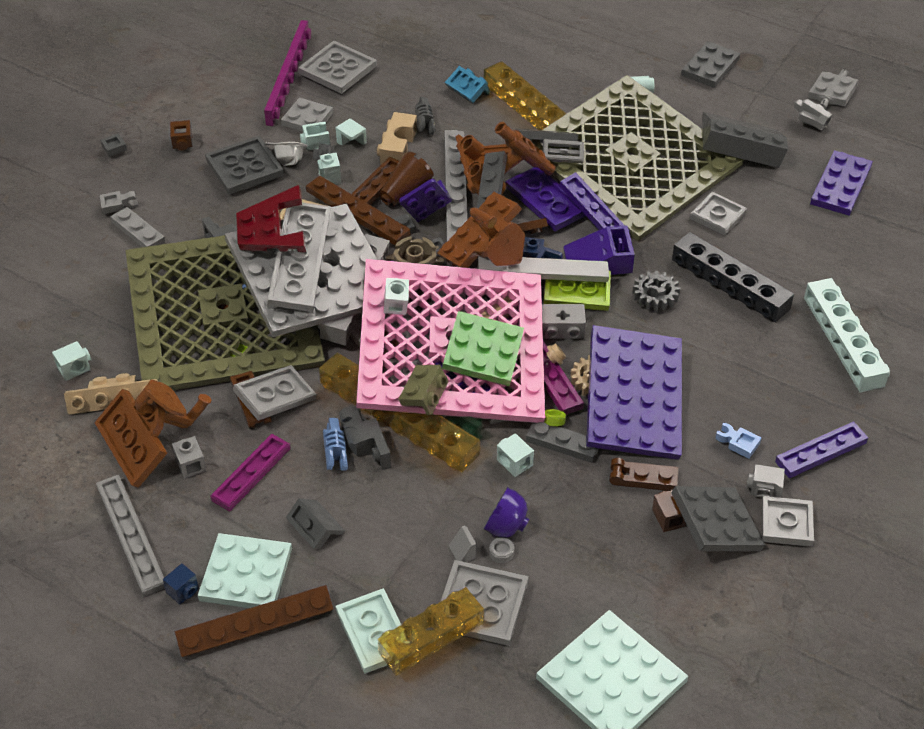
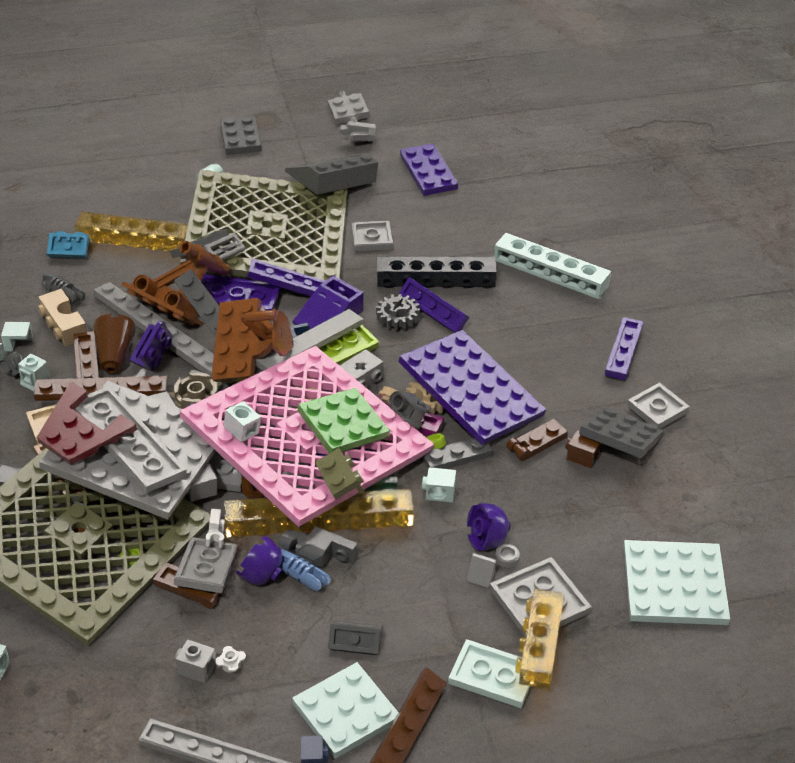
camera: 45 degrees left, 5 degrees down
tan bracket [64,373,158,414] -> none
dark orange plate [95,379,212,488] -> none
magenta tile [210,433,291,512] -> none
light blue plate [716,423,761,459] -> none
light grey window [747,464,785,498] -> none
none -> white plate [205,509,225,548]
none -> white plate [215,646,246,673]
none -> dark purple cylinder [237,536,283,585]
none -> dark grey piece [389,391,431,429]
none -> dark purple plate [399,277,469,333]

